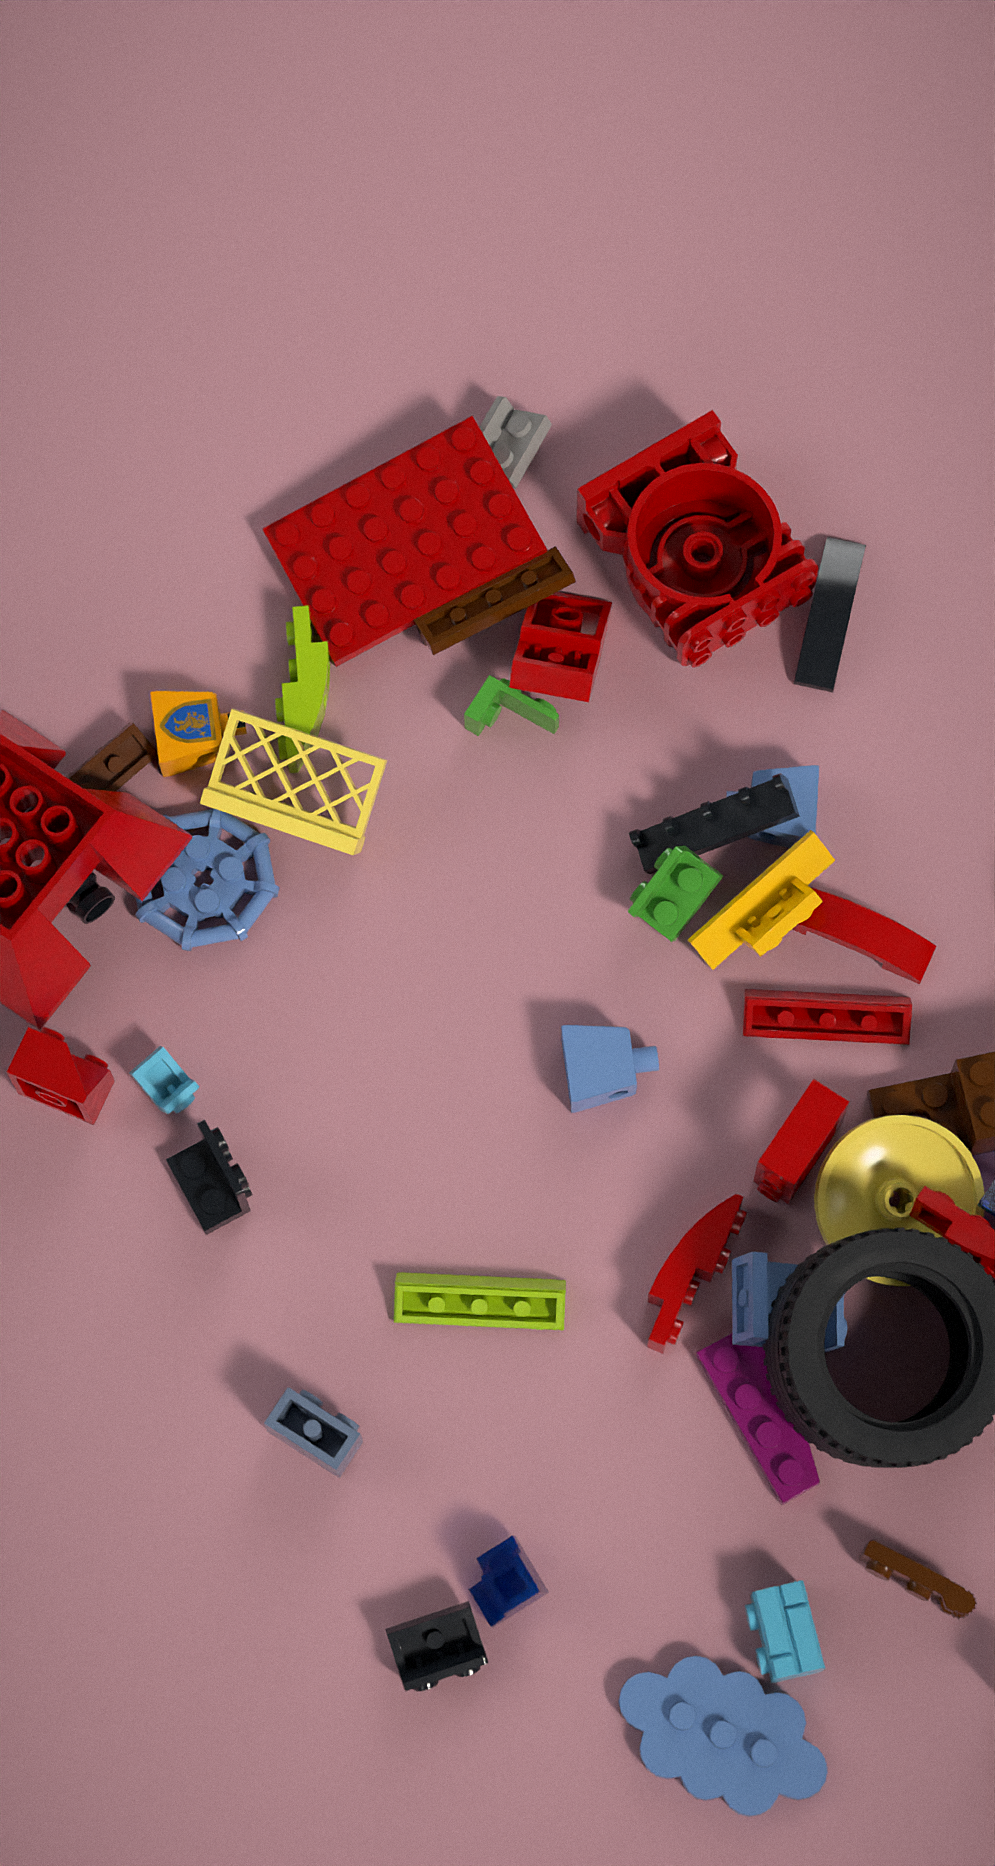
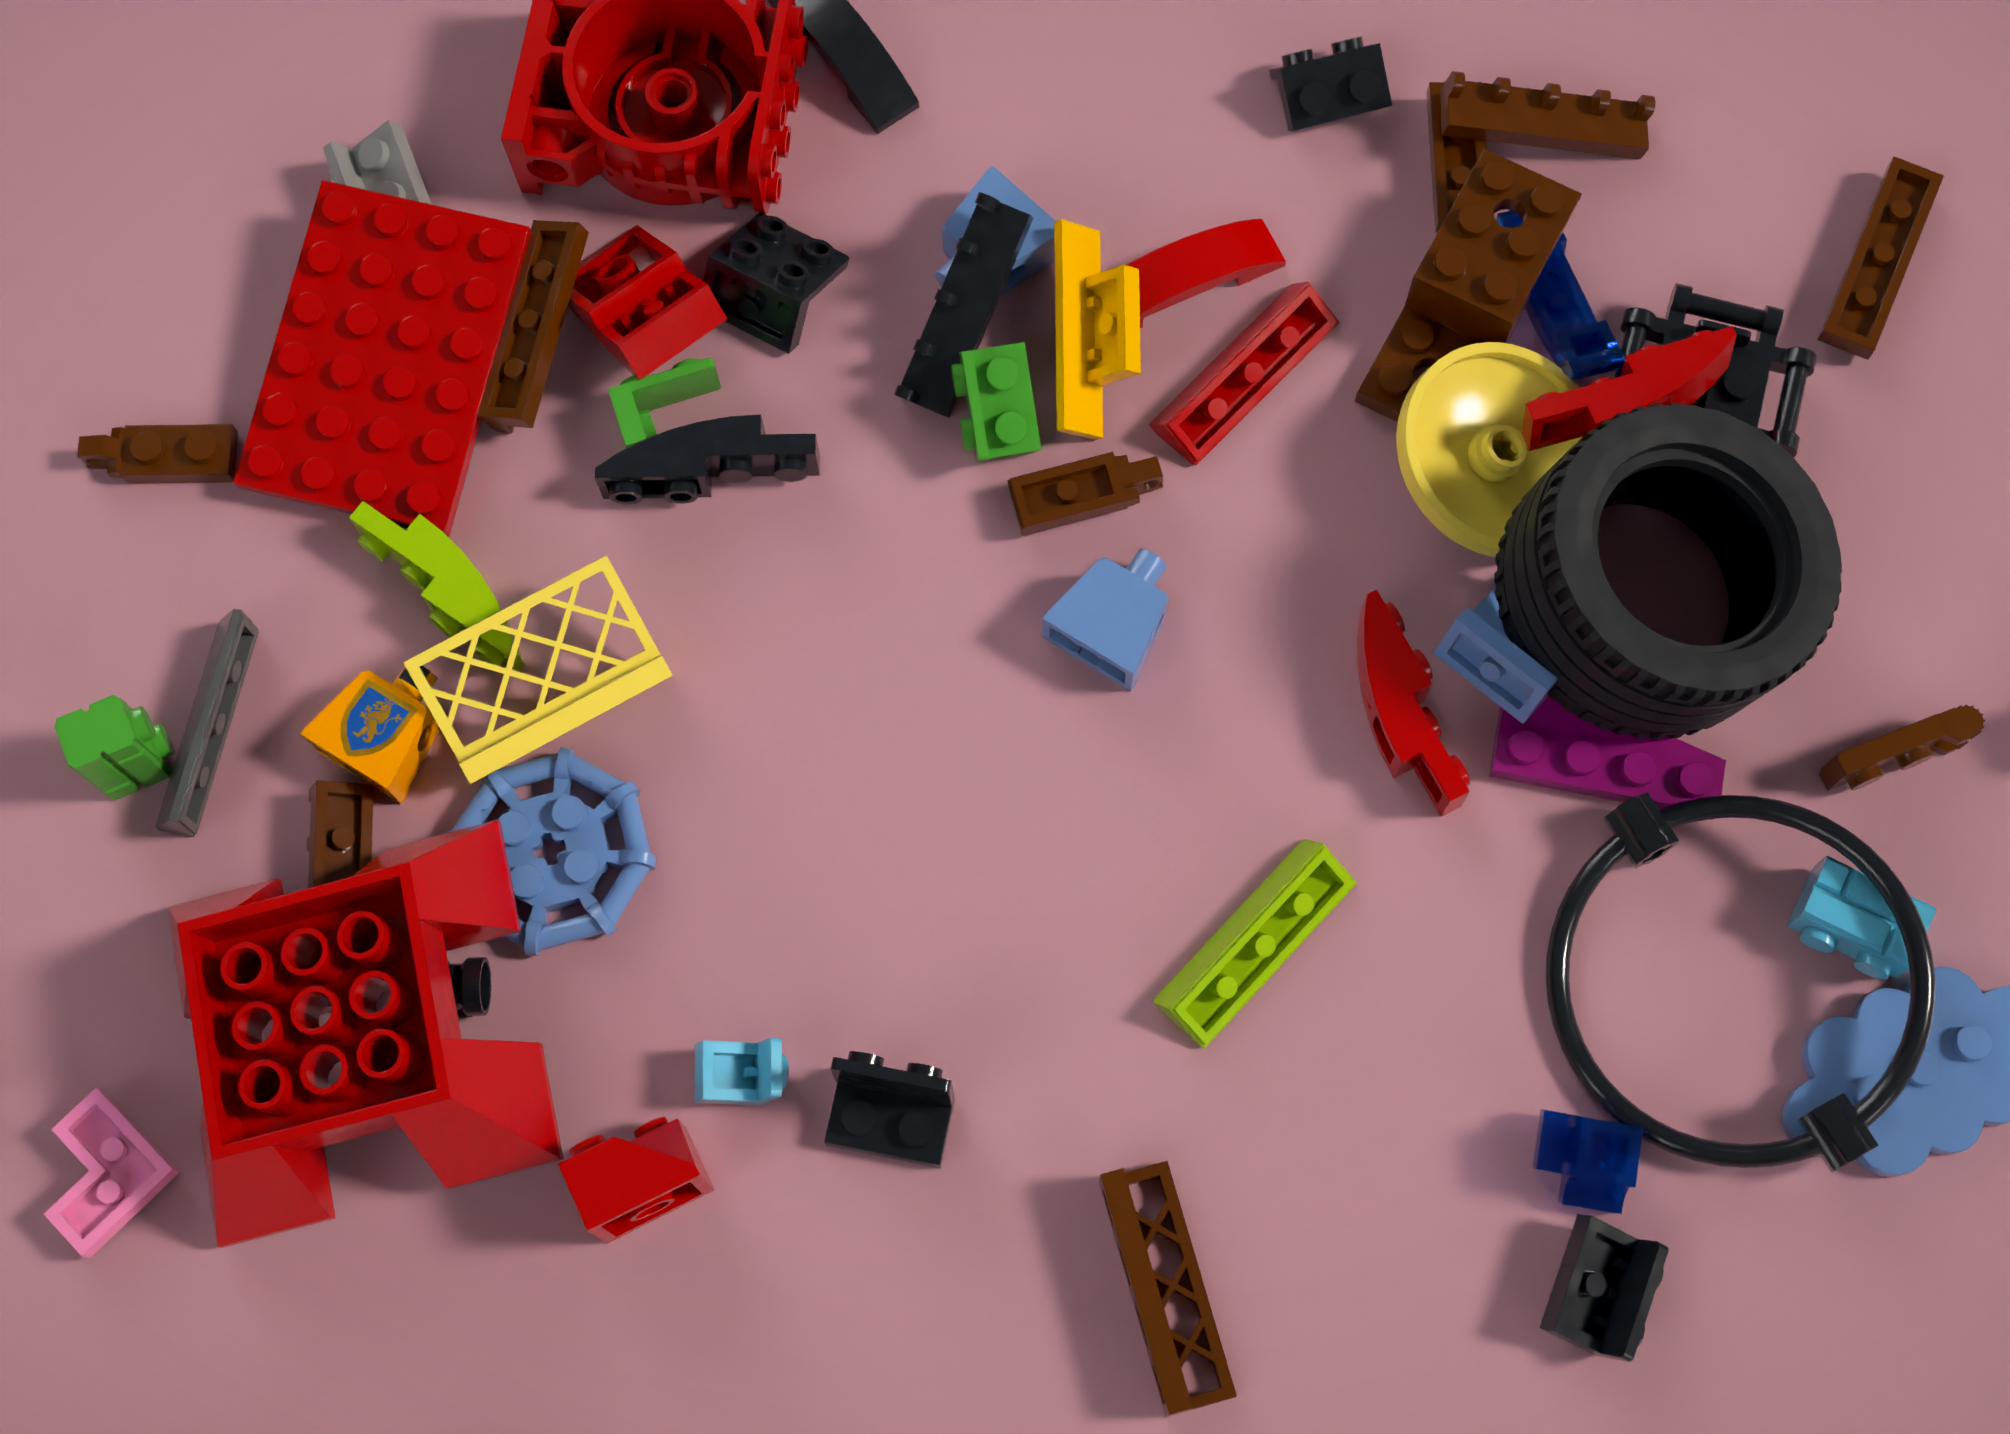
camera: 50 degrees left, 0 degrees up
sand blue brick [264,1387,363,1478] -> none
red window [753,1079,850,1204] -> none
none -> bright green brick [54,694,175,801]
none -> reddish brown hinge [77,424,238,484]
none -> dark grey slope [155,609,259,837]
none -> black slope [595,414,820,504]
none -> black bracket [703,213,849,354]
none -> reddish brown hinge [1008,452,1163,536]
none -> reddish brown fence [1099,1161,1237,1417]
none -> black piece [1546,792,1935,1173]

